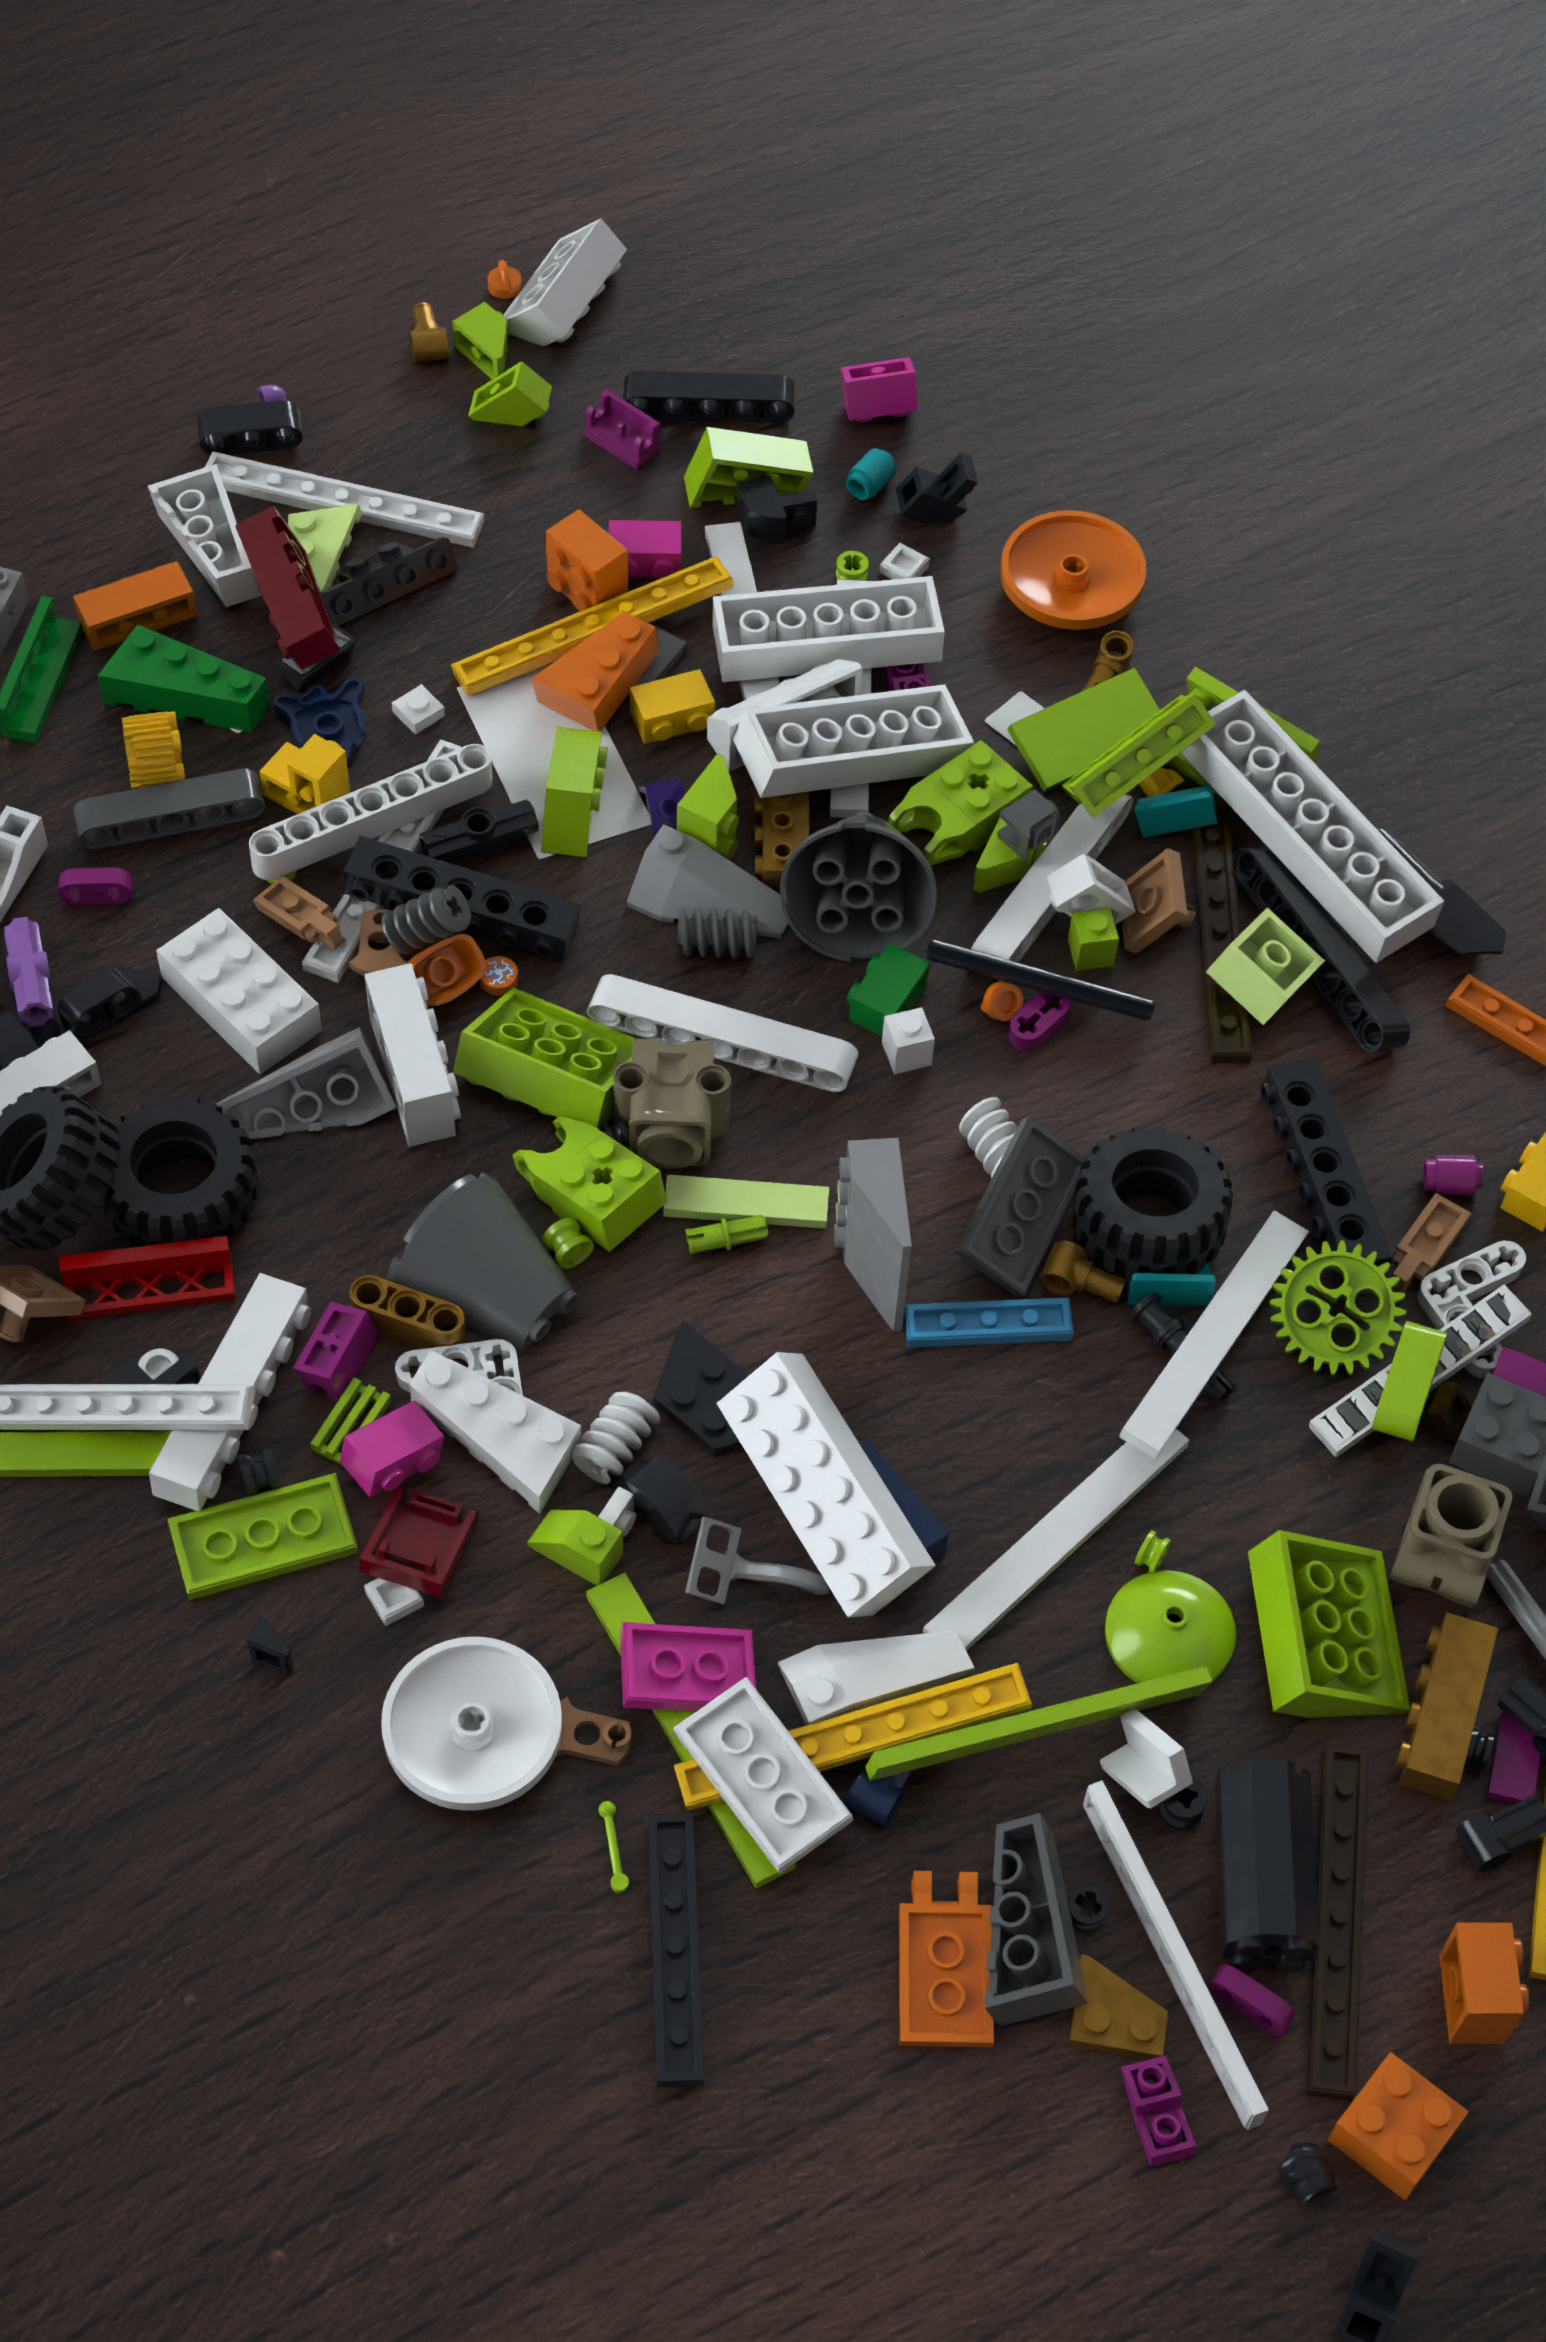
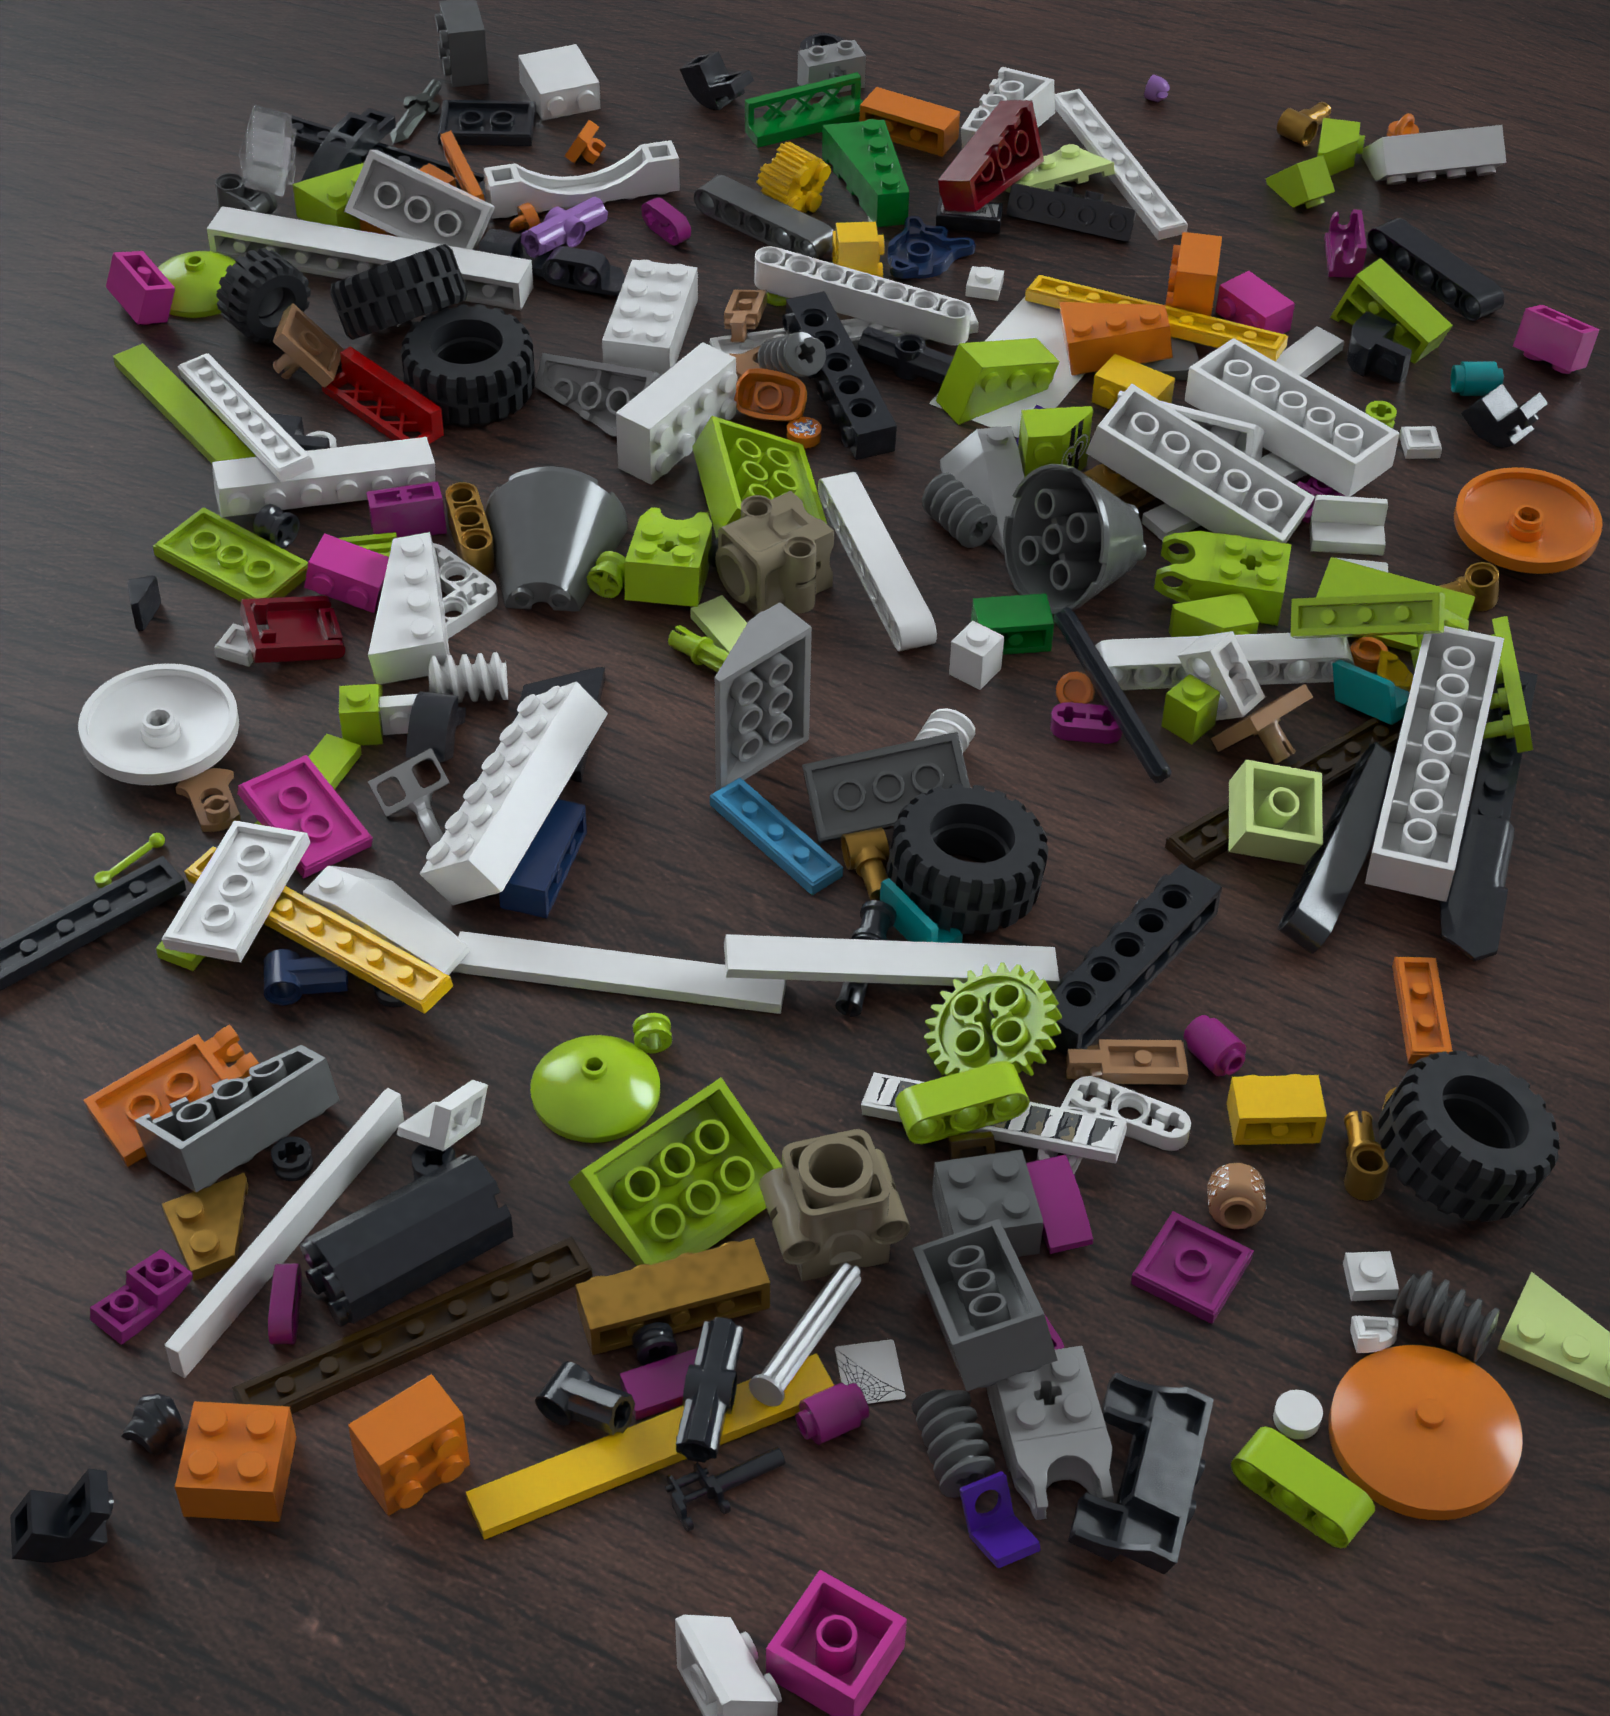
camera: 55 degrees right, 10 degrees down
black beam [197,401,303,455] -> none
lime tile [865,1666,1213,1781] -> none
dark grey window [997,789,1059,863] -> none
none -> white panel [1309,495,1388,556]

